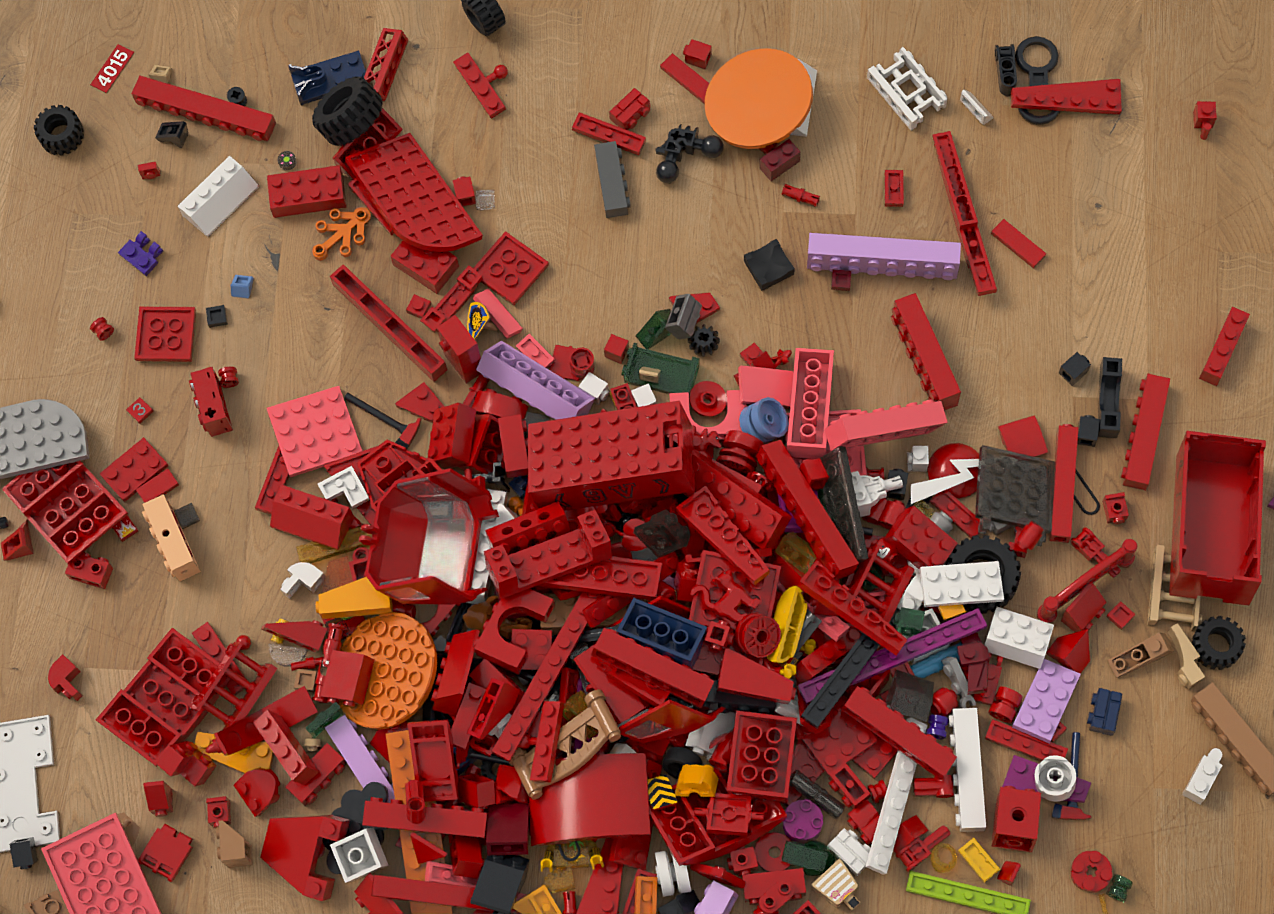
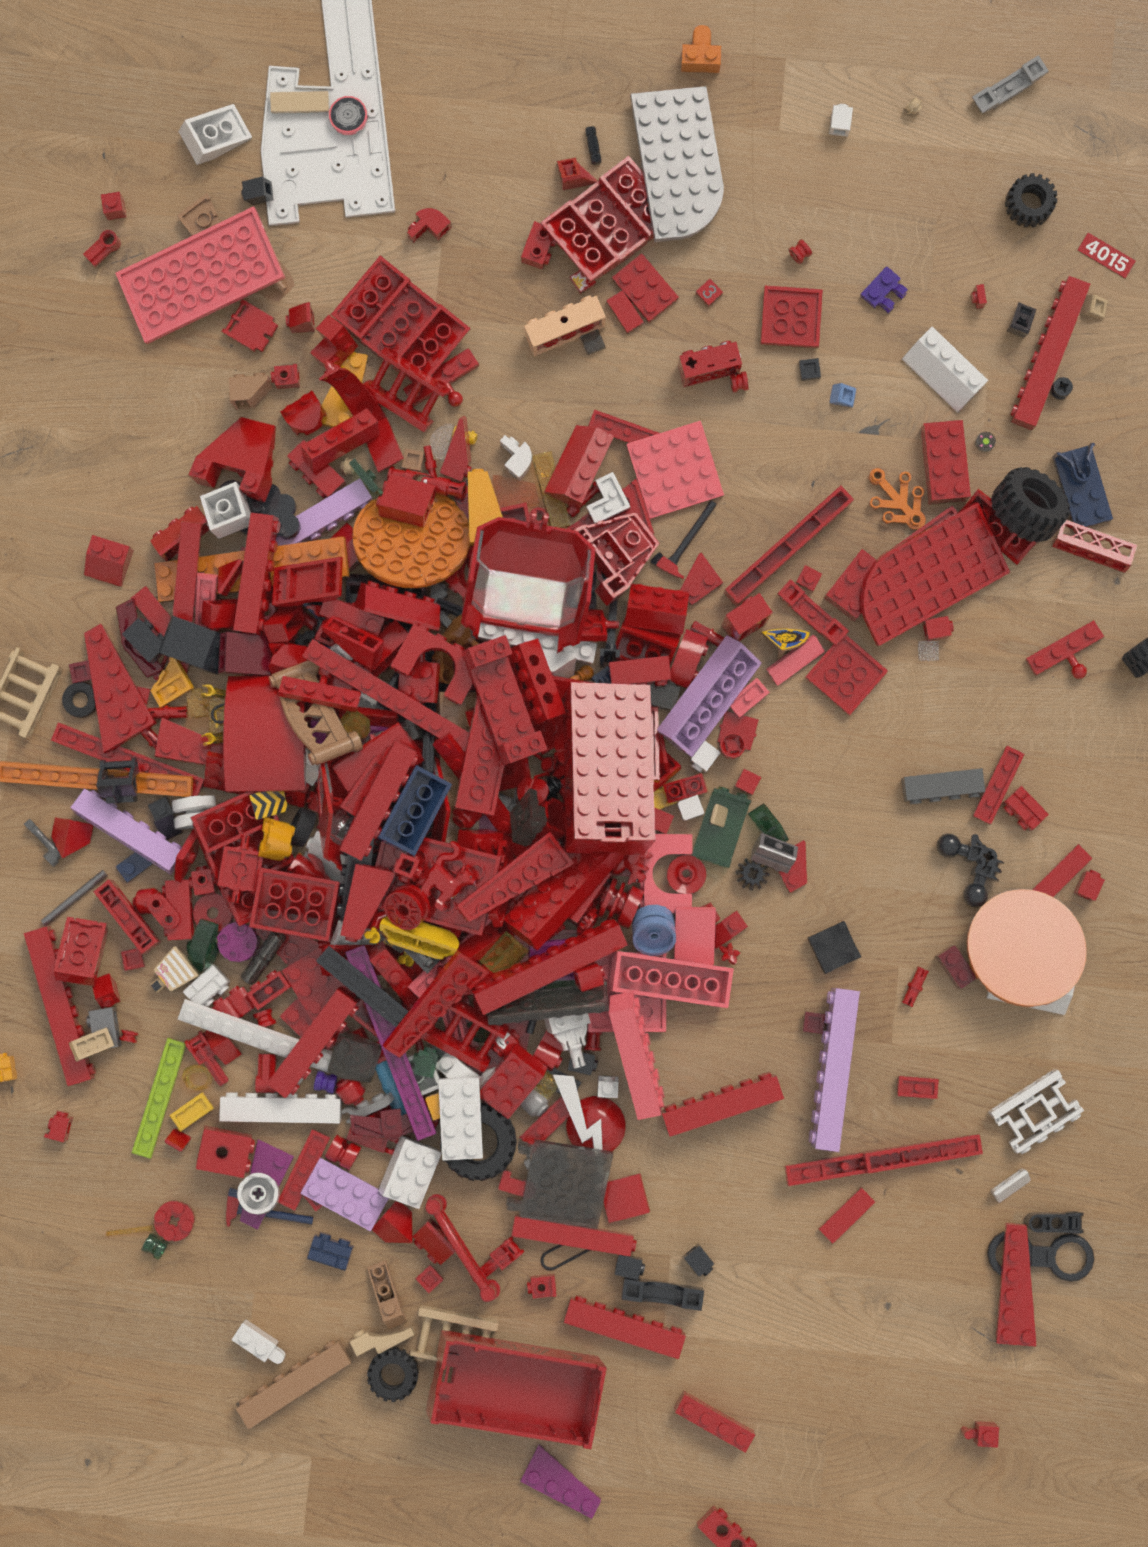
camera: 85 degrees right, 15 degrees up
red piece [405,780,425,823] -> none
red brick [1016,521,1044,551] -> none

